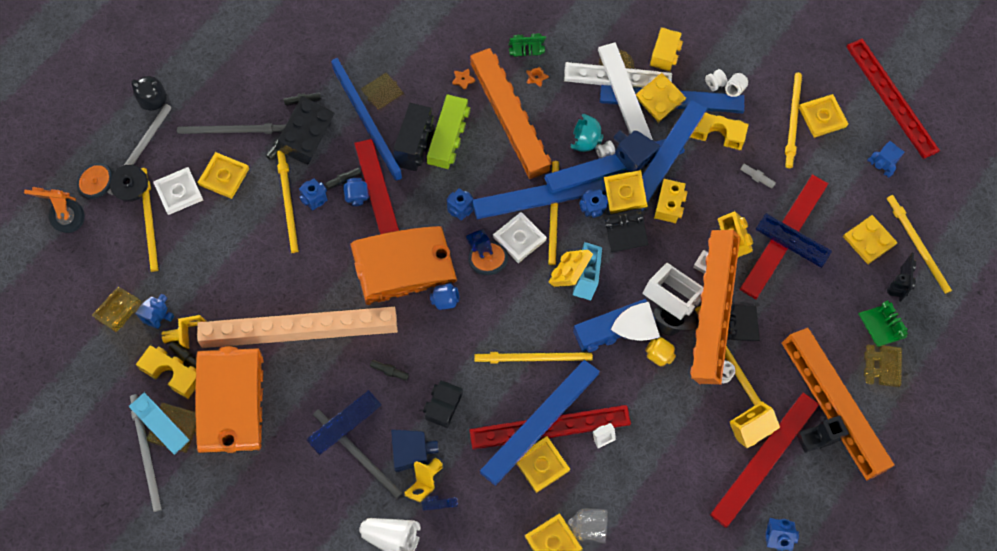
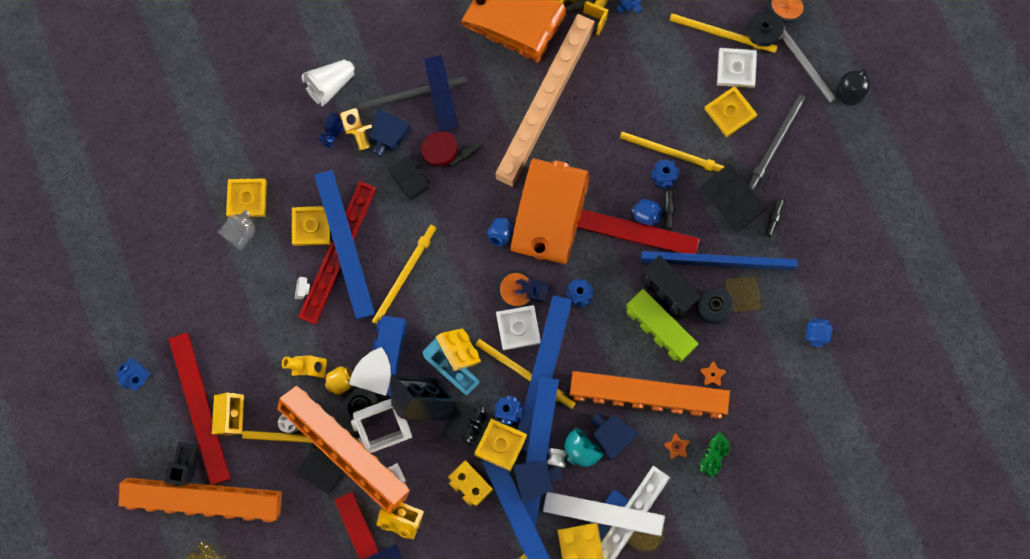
camera: 130 degrees right, 10 degrees up
none -> yellow bracket [282,356,327,378]
none -> black slope [390,375,456,421]
none -> dark red tile [421,131,458,167]
none -> dark blue torso [591,412,639,461]
none -> black wheel [696,287,733,324]
none -> blue head [805,318,833,347]

